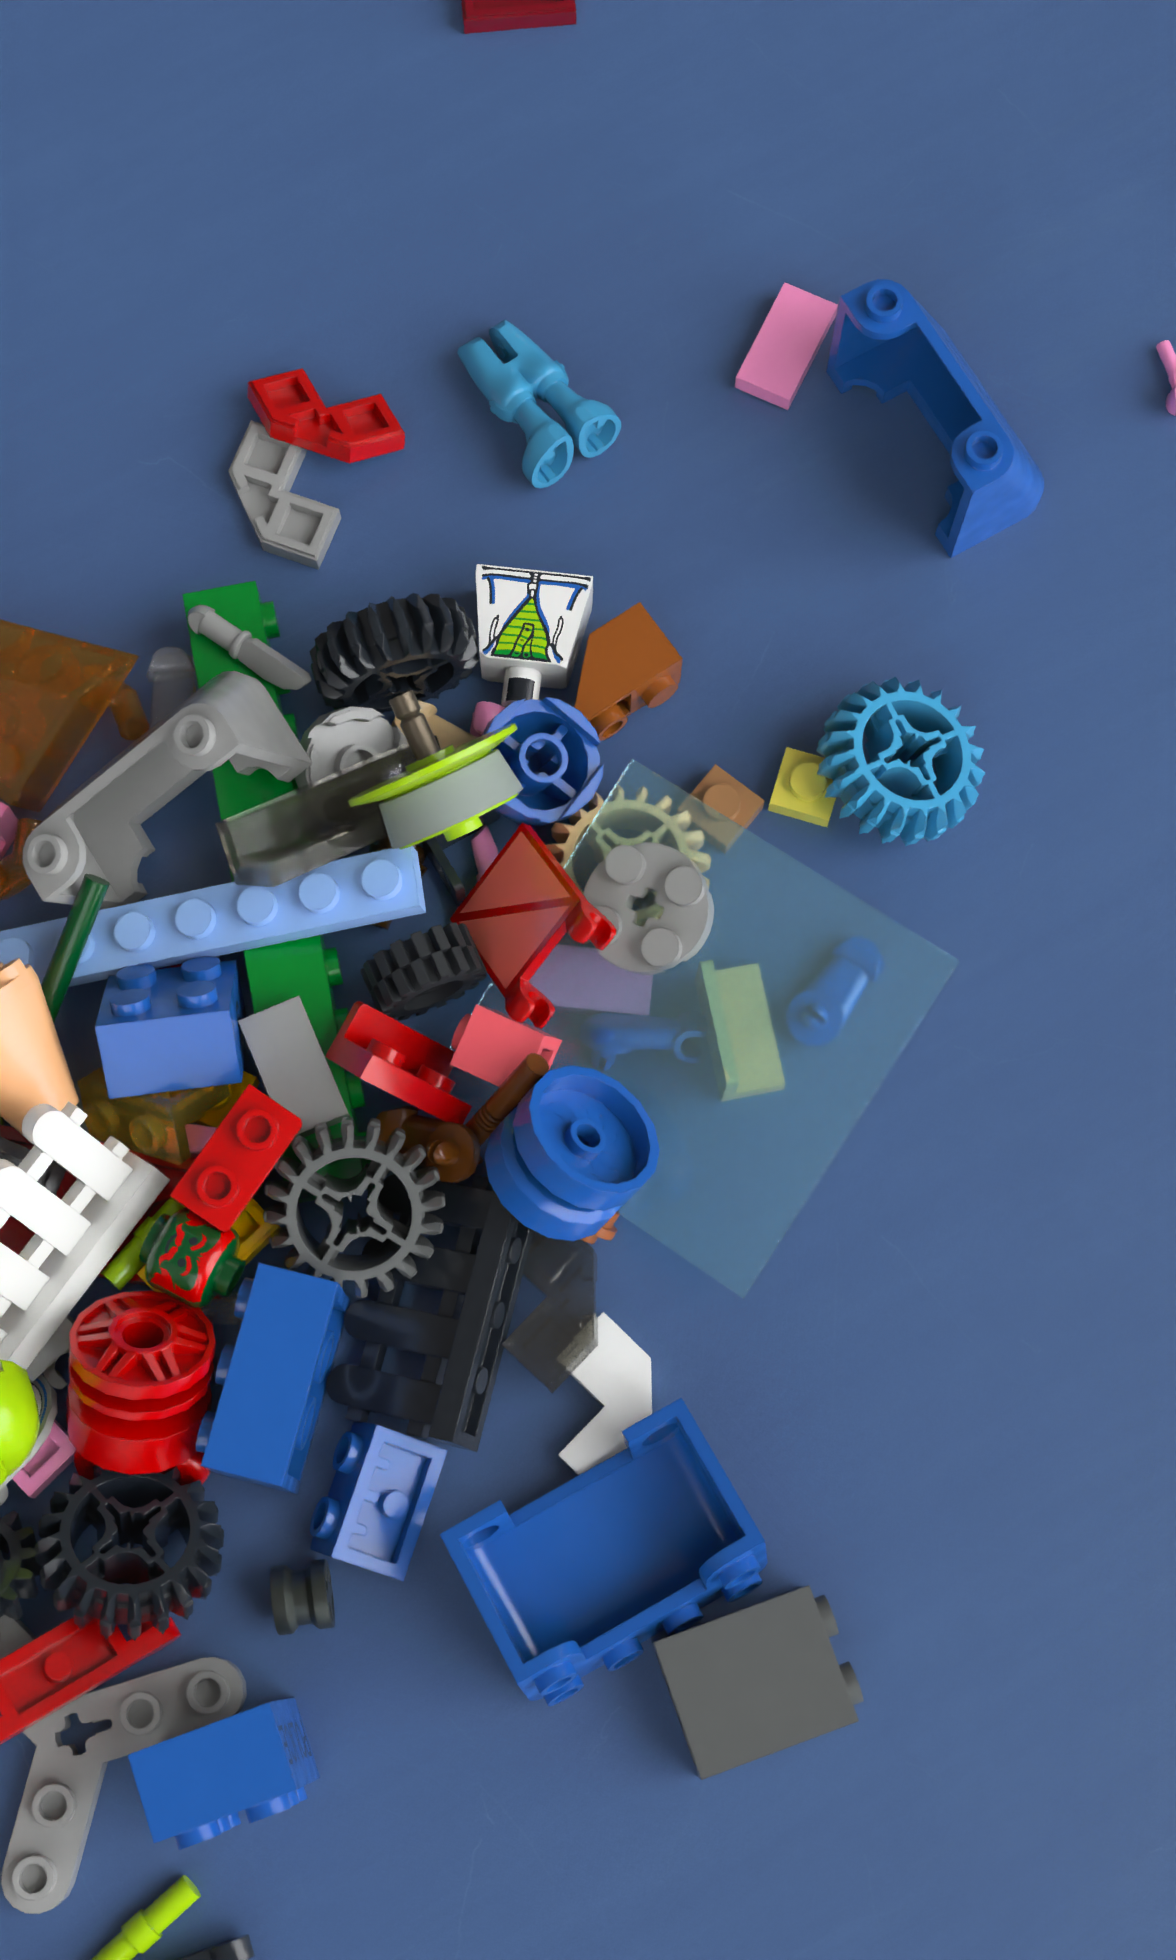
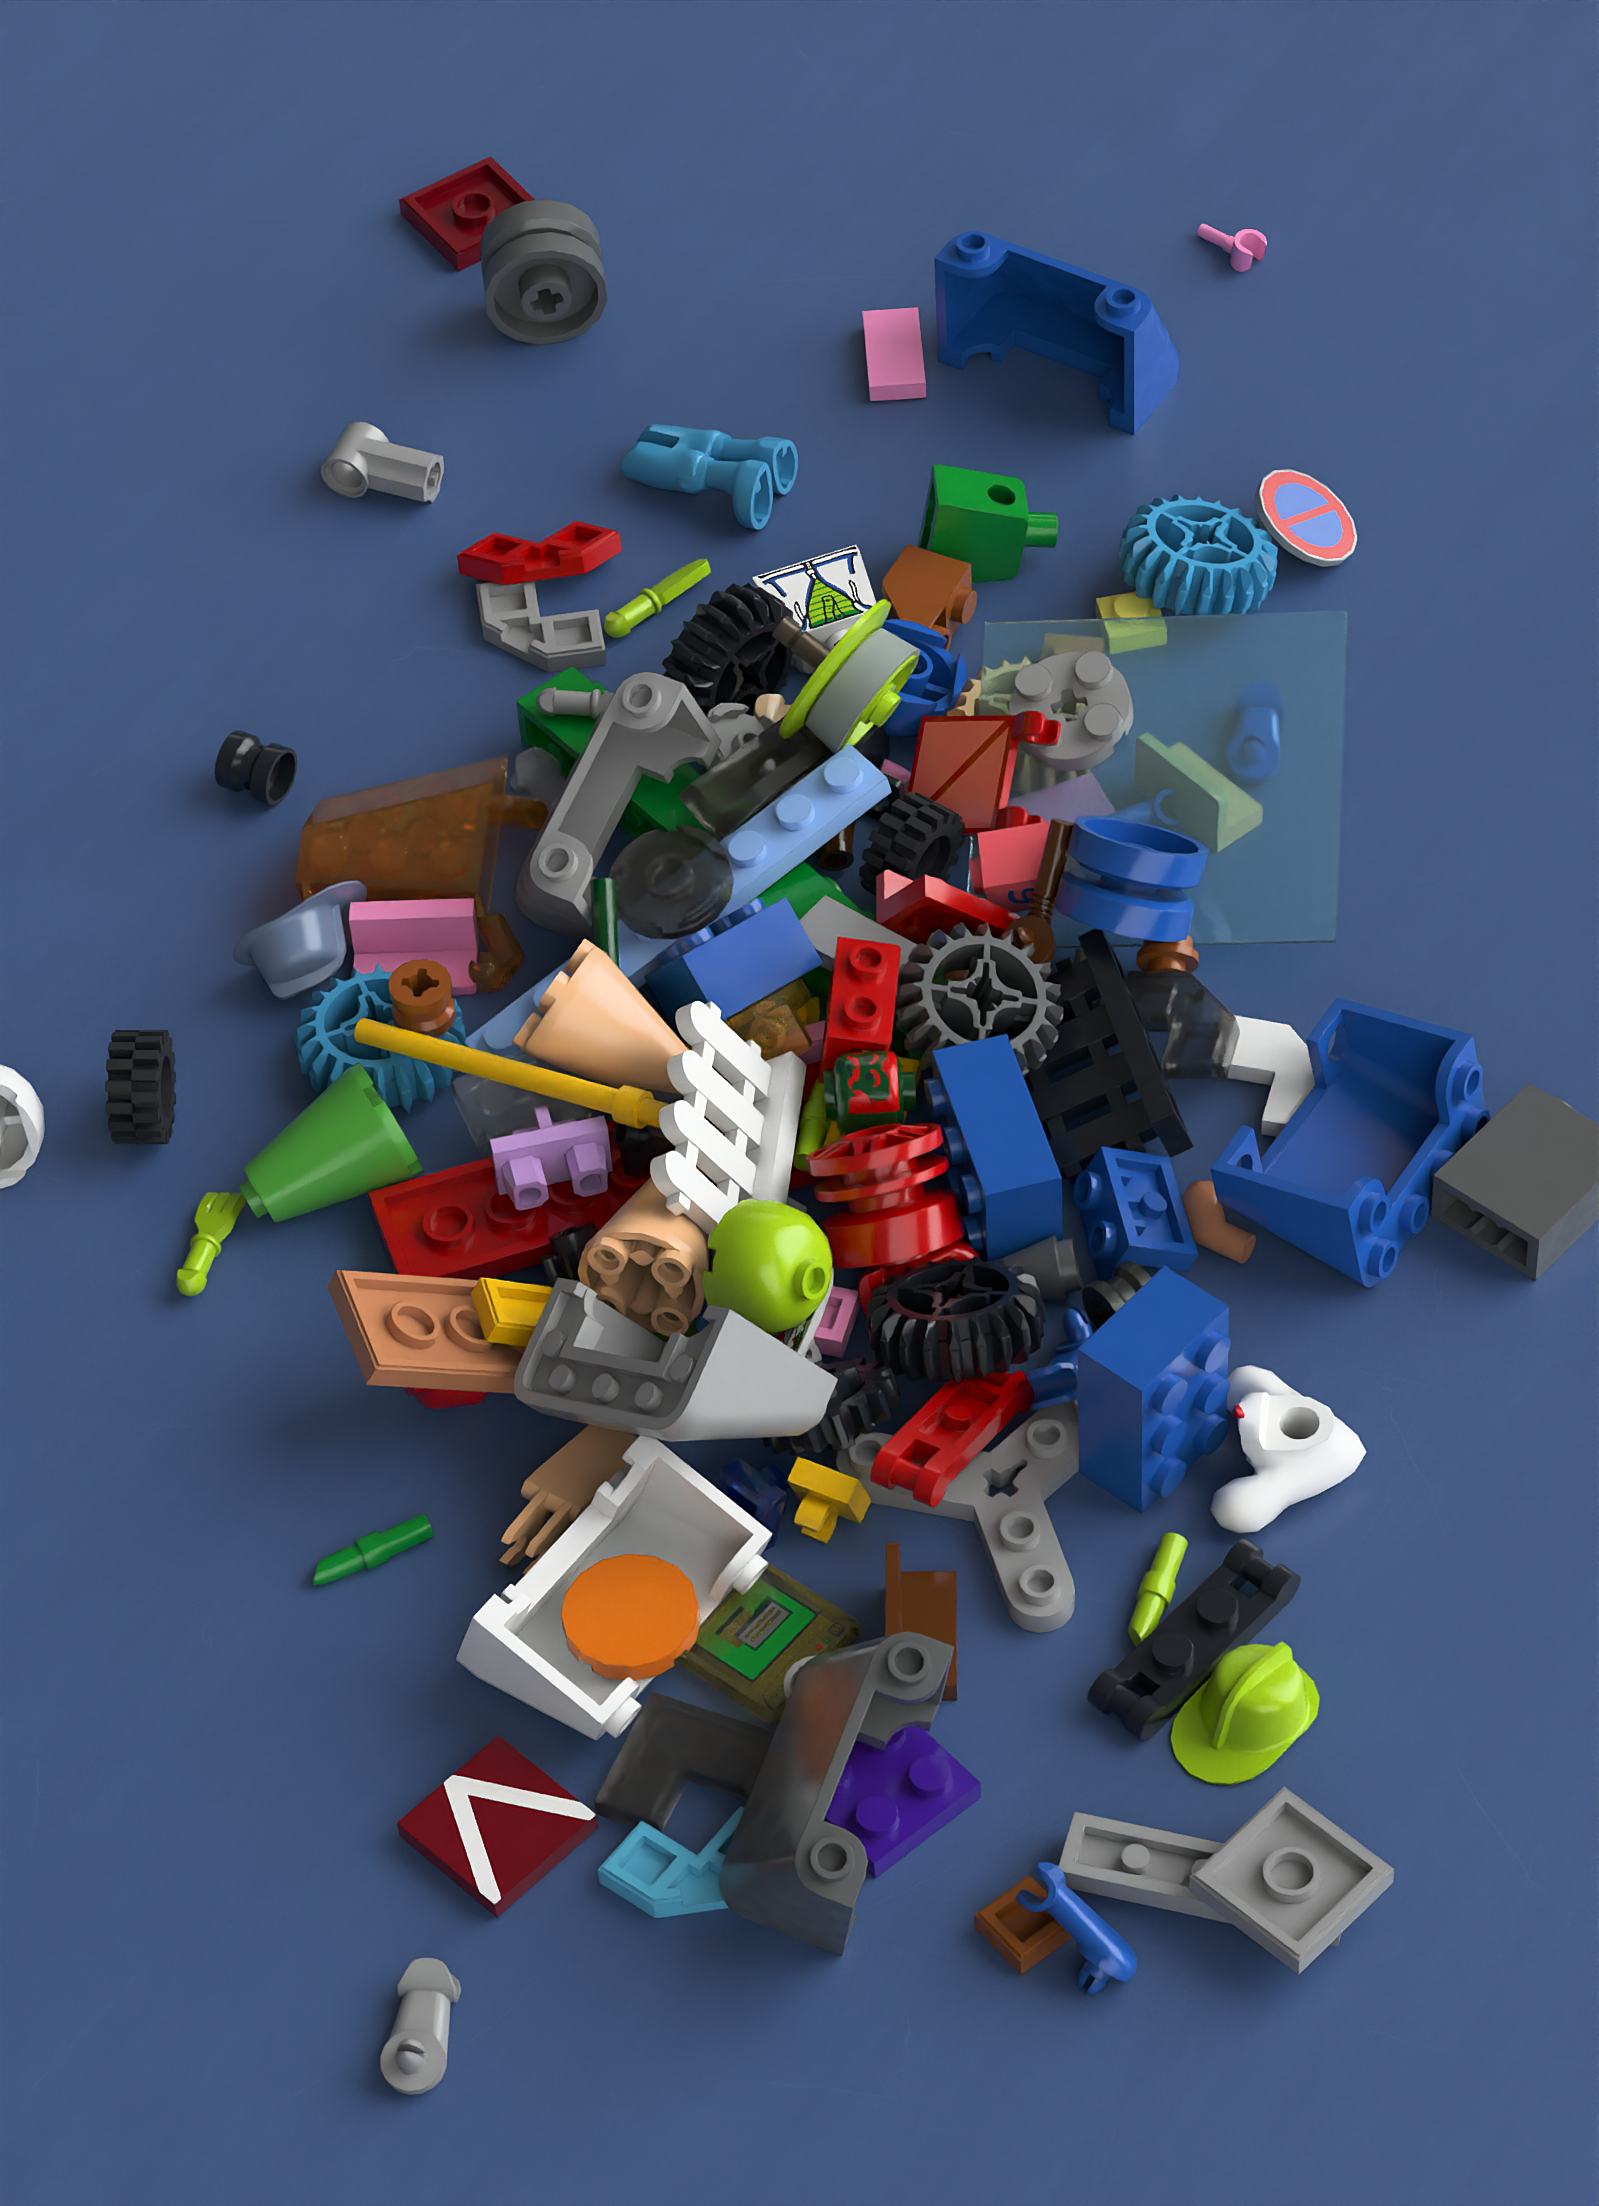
camera: 25 degrees left, 25 degrees down
none -> light grey piece [320,422,445,503]
none -> dark grey wheel [479,199,607,345]
none -> lime piece [604,559,711,638]
none -> clear smoke tile [609,826,735,939]
none -> green torso [918,464,1058,583]
none -> dark grey cone [1000,1235,1083,1300]
none -> blue piece [1024,1307,1097,1411]
none -> nougat arm [1182,1180,1256,1264]
none -> white head [1210,1365,1366,1534]
none -> piece [1254,469,1357,567]

